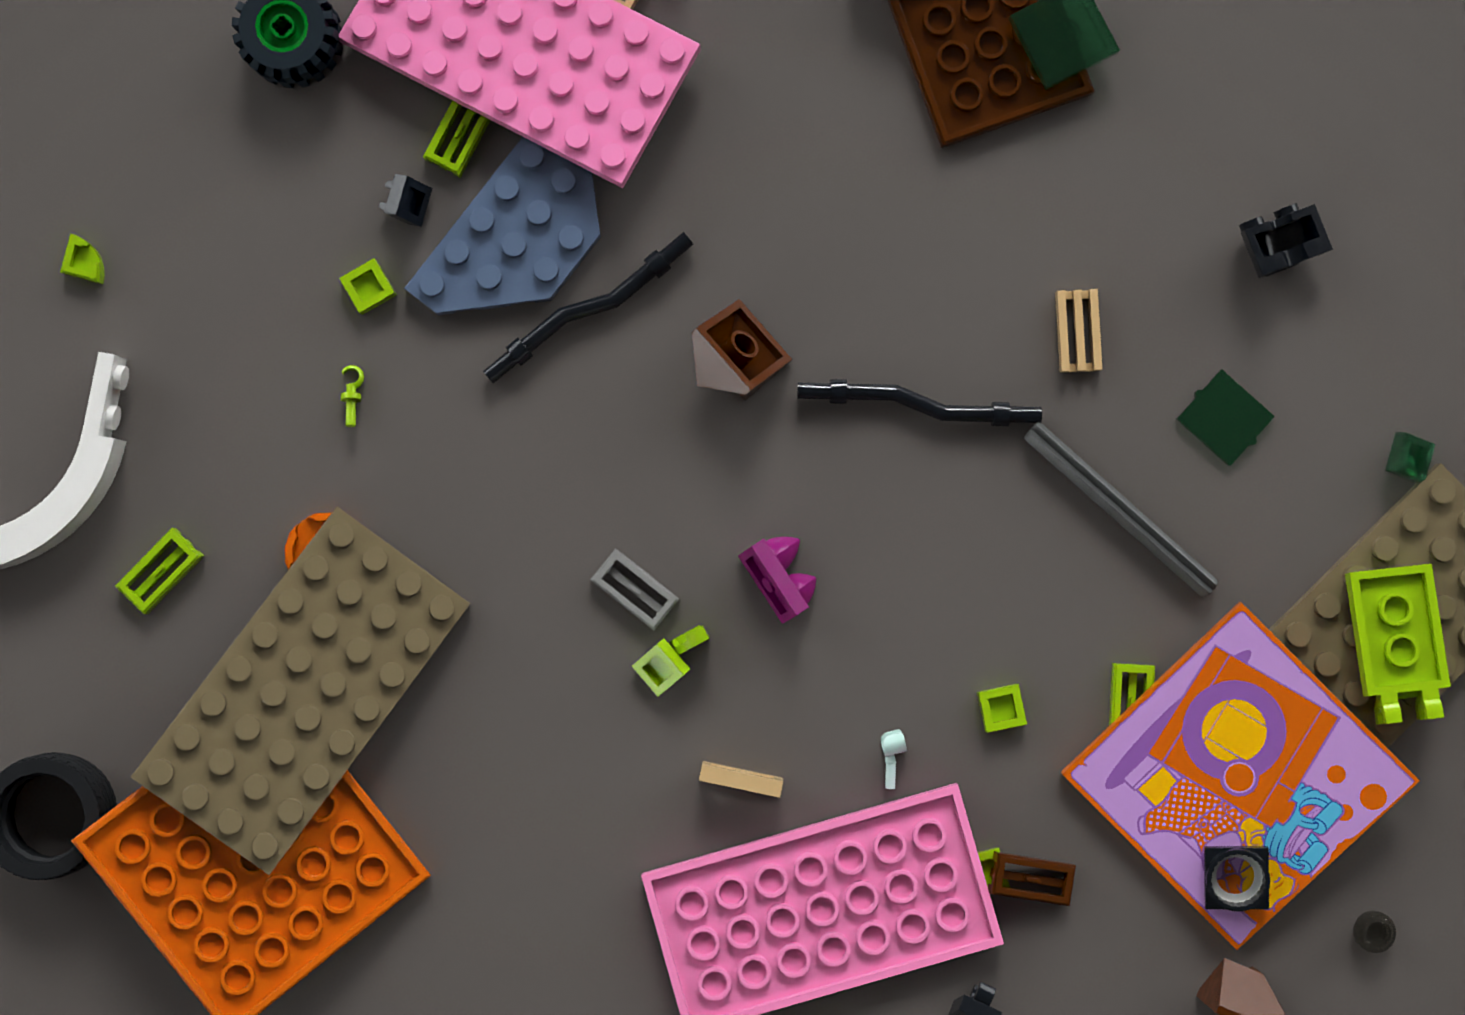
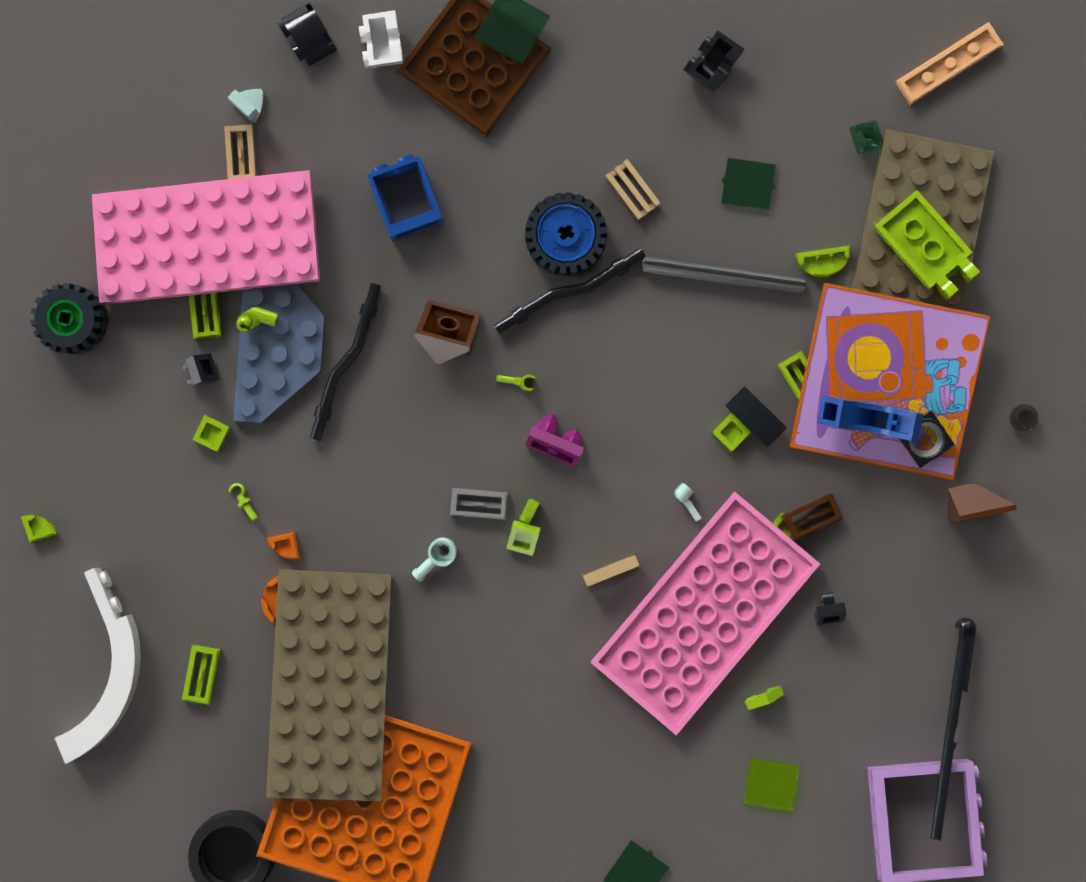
camera: 30 degrees left, 0 degrees up
none -> lime arm [236,307,279,332]
none -> orange tile [267,532,301,560]
none -> blue window [367,155,444,241]
none -> light aqua bar [412,537,457,582]
none -> lime hand [497,375,536,392]
none -> wheel [525,192,607,277]
none -> black slope [725,386,787,447]
none -> lime tile [795,245,850,278]
none -> blue arch [817,396,924,442]

